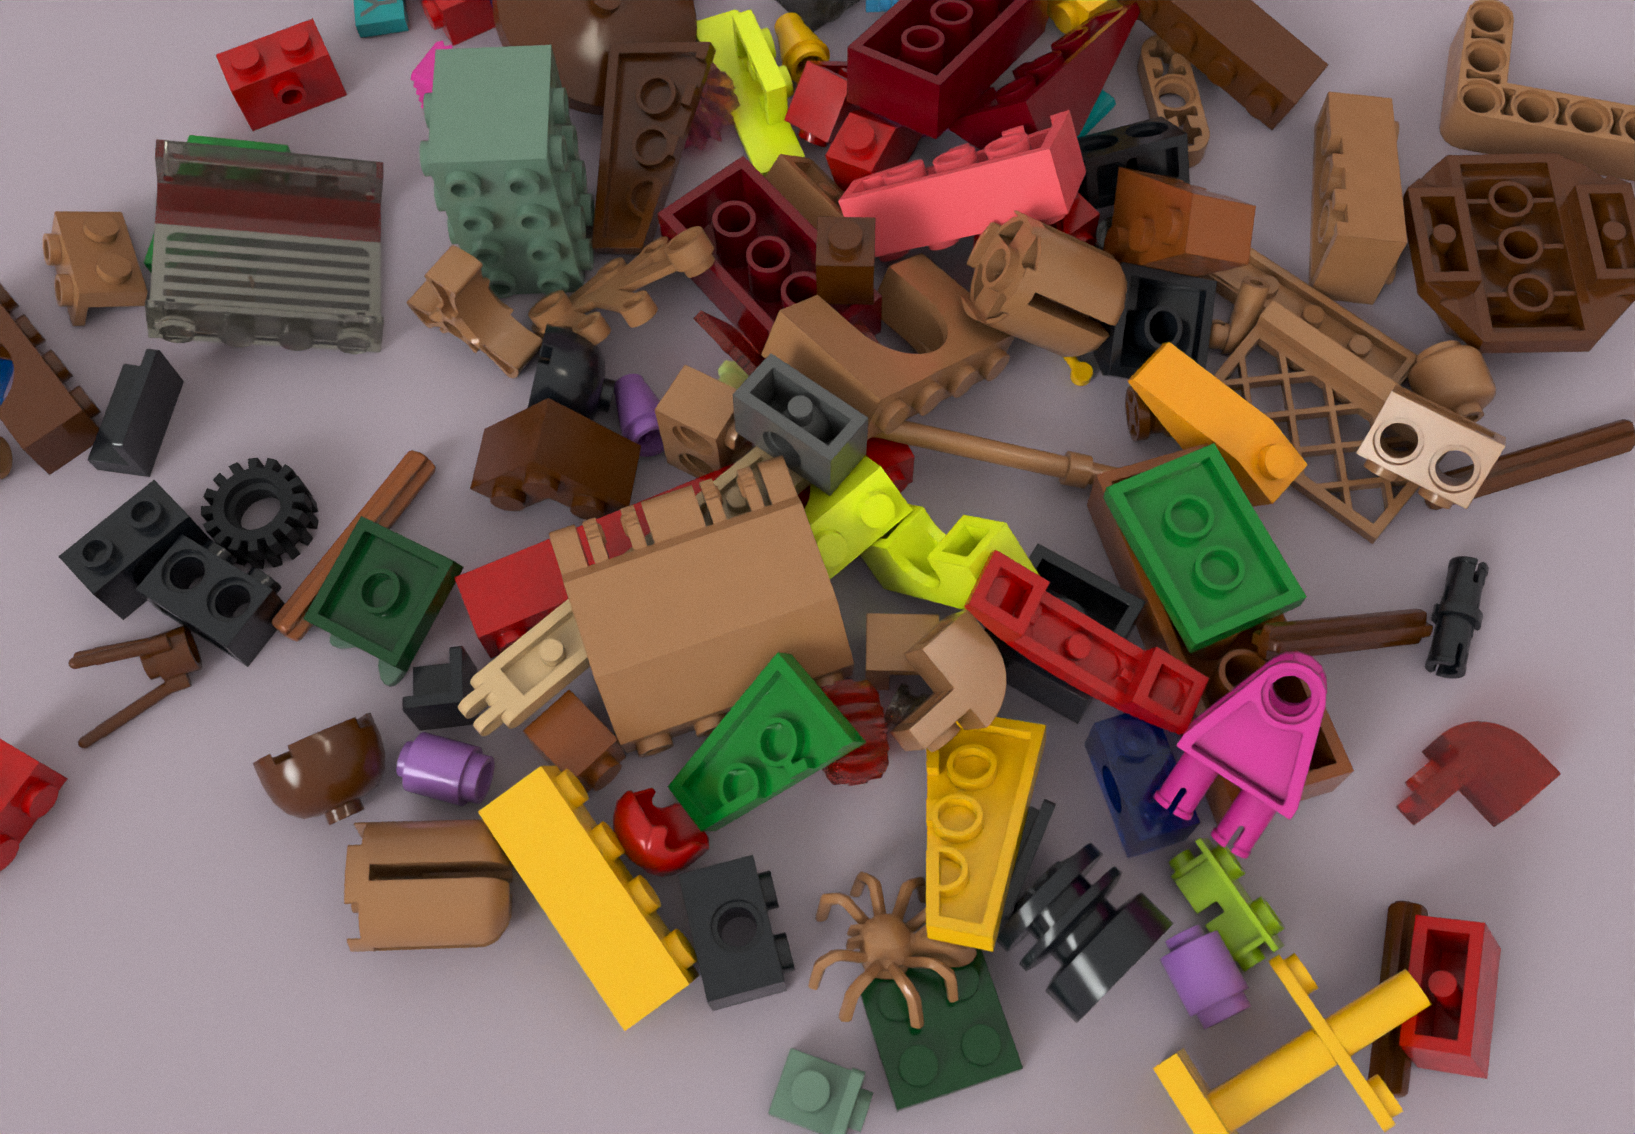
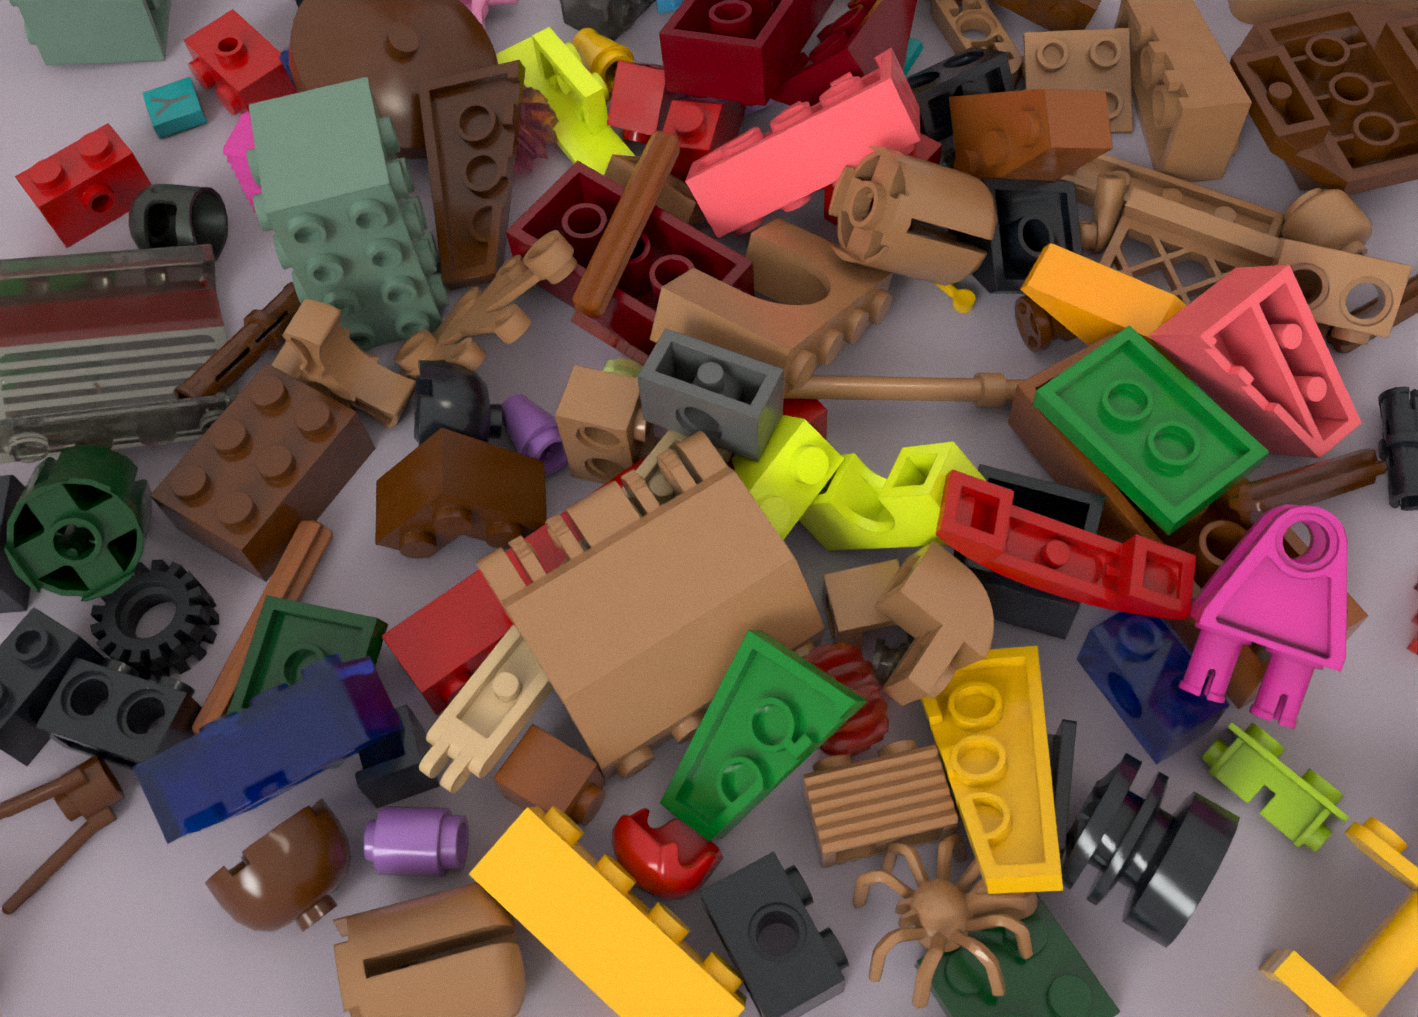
camera: 10 degrees left, 5 degrees down
reddish brown brick [816,217,876,305] -> none
medium lavender brick [1160,924,1251,1030] -> none
none -> dark green cylinder [4,445,152,602]
none -> pearl dark grey helmet [128,184,228,265]
none -> clear blue wedge [133,654,404,844]
none -> reddish brown brick [150,363,376,582]
none -> reddish brown pin [173,282,301,417]
none -> dark orange axle [572,130,680,319]
none -> medium nougat brick [803,740,958,868]
none -> medium nougat hinge [1019,28,1133,133]
none -> coral wedge [1149,265,1362,458]

